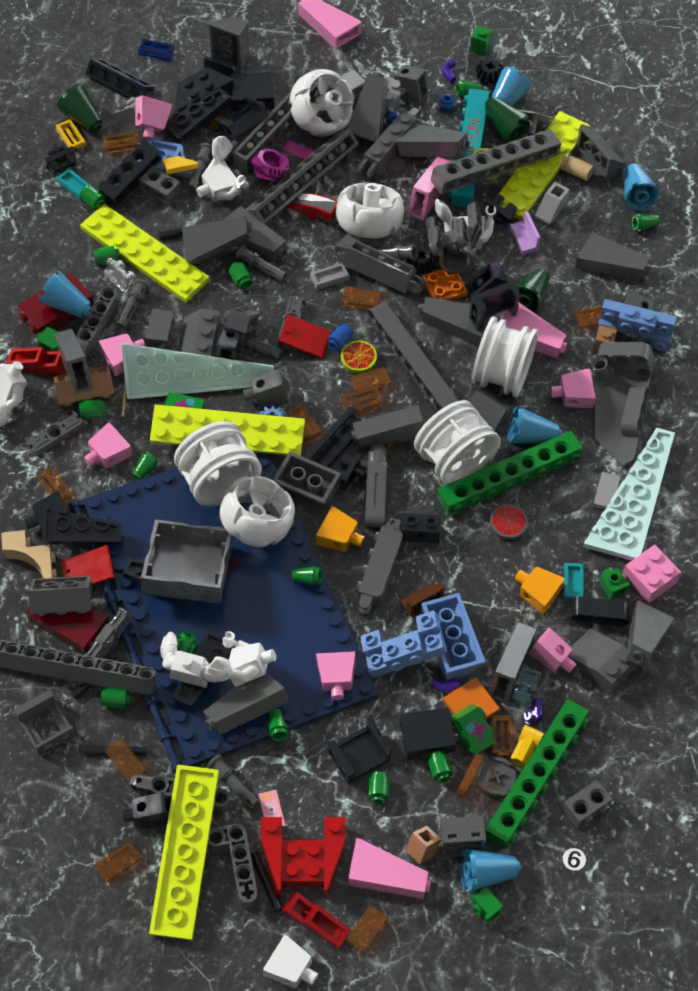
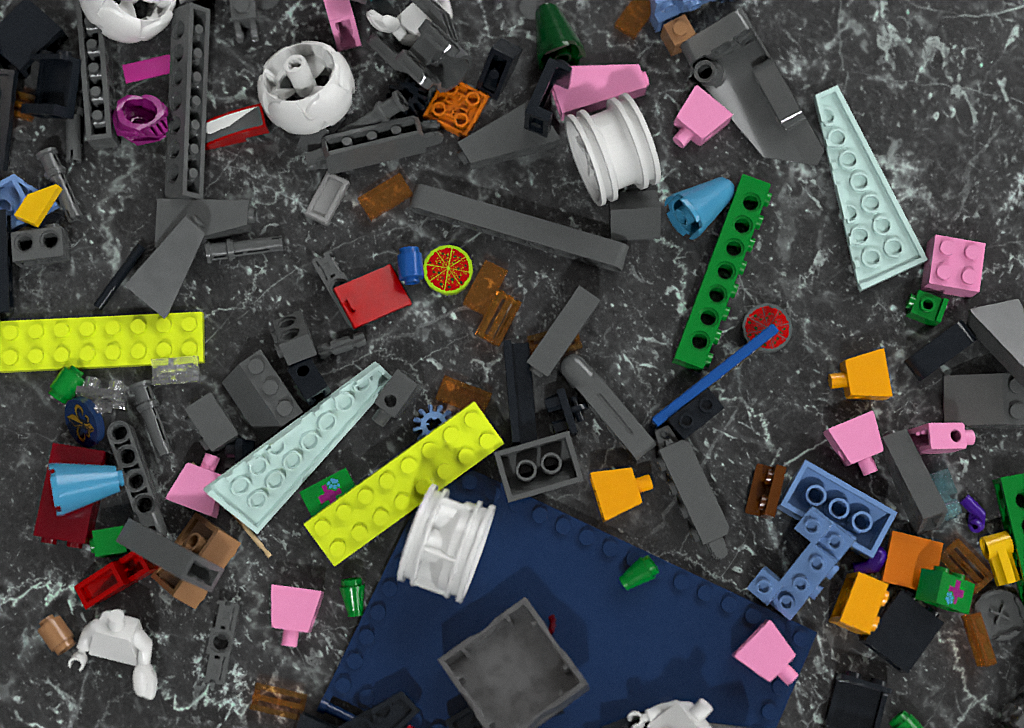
camera: 45 degrees left, 20 degrees up
green brick [79,399,107,419] -> none
white torso [196,136,249,202] -> none
white wheel [220,476,295,547] -> none
green brick [228,262,252,289] -> none
white wheel [414,400,501,485] -> none
green brick [428,750,453,783] -> none
teal tile [563,563,584,601] -> none
light grey tile [593,472,620,510] -> none
none -> dark blue tile [65,396,105,448]
none -> clear hips [151,355,200,386]
none -> blue tile [651,324,779,428]
none -> bright pink torso [823,411,883,476]
none -> light orange brick [828,572,889,634]

